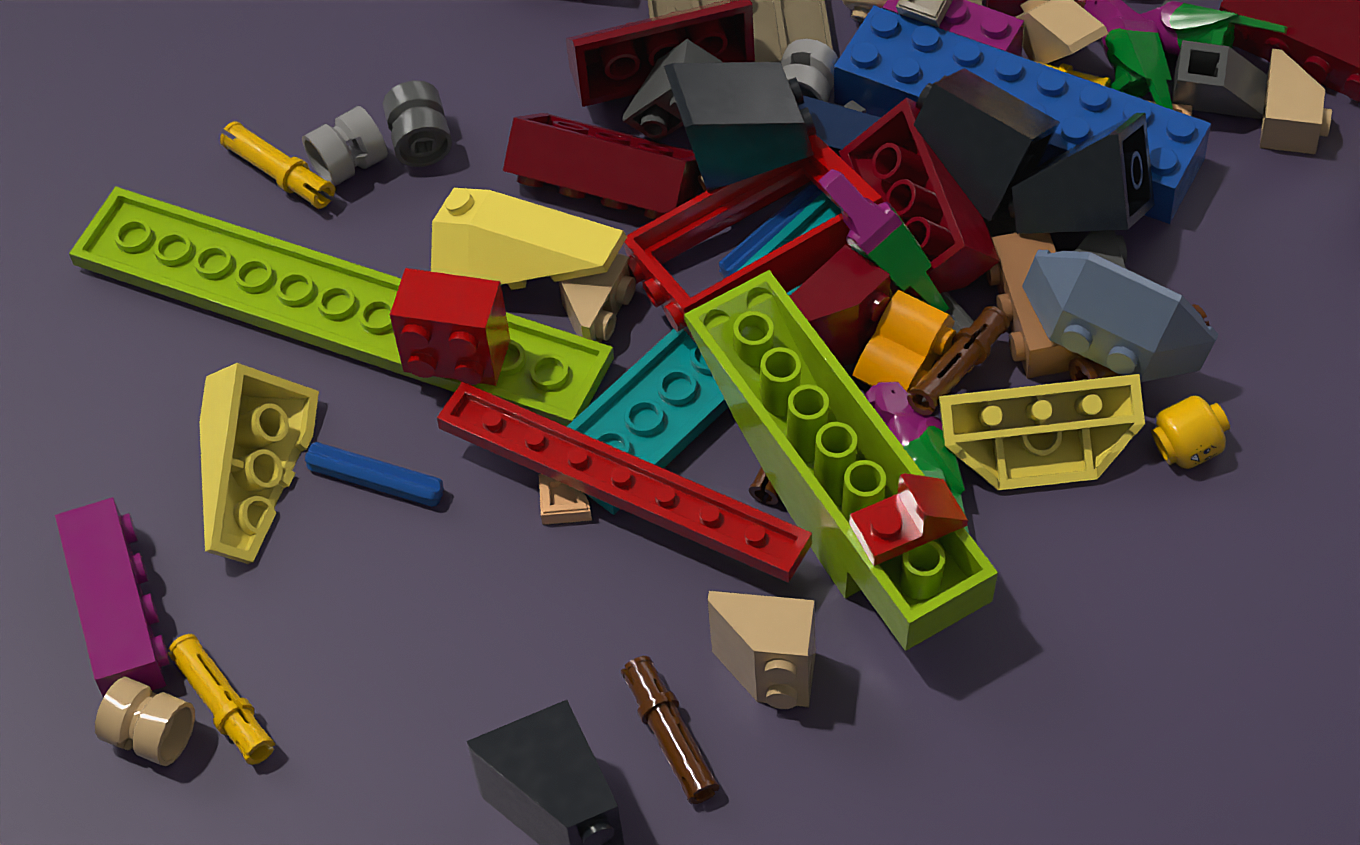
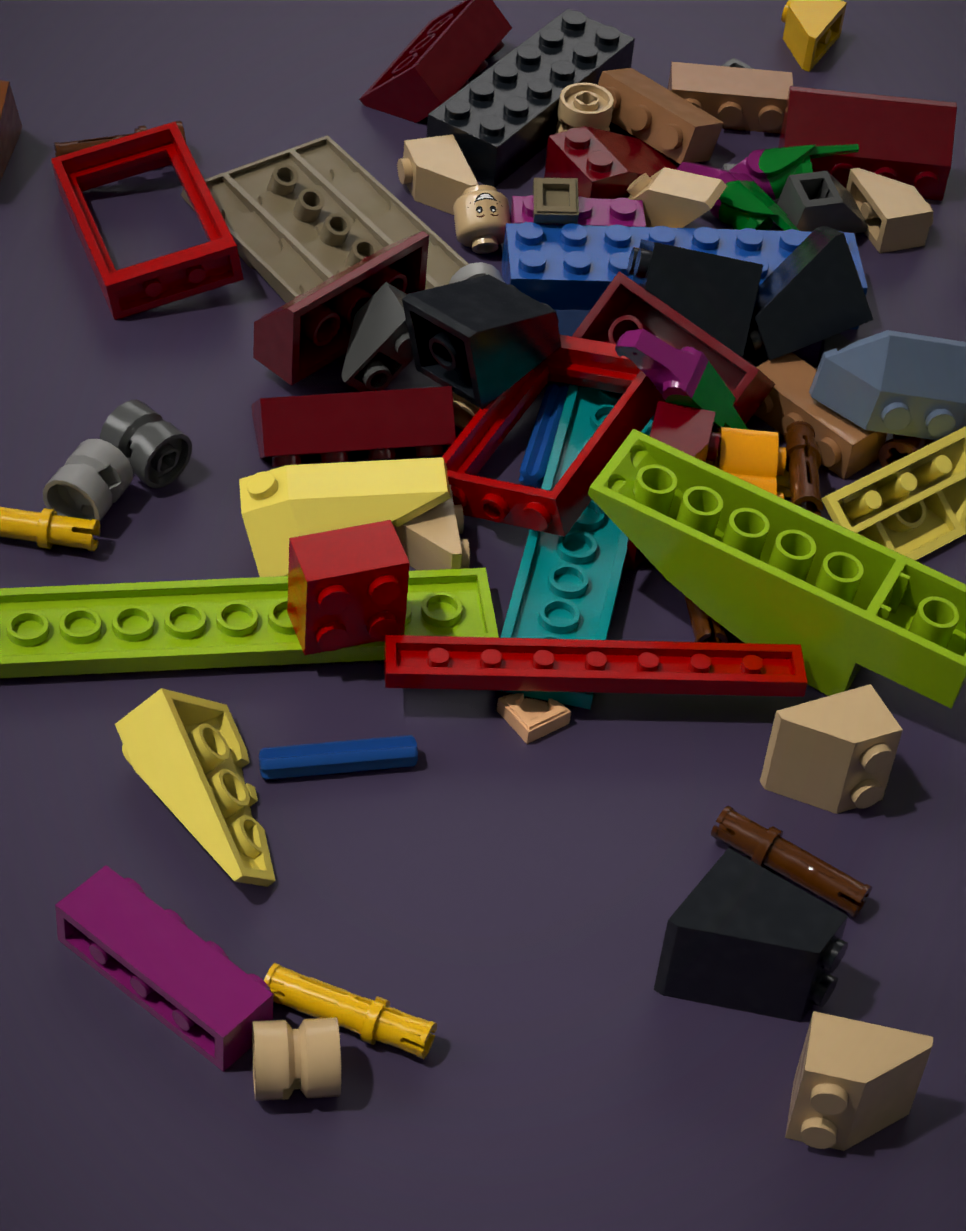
camera: 40 degrees left, 10 degrees down
red slope [849,473,968,566] -> none

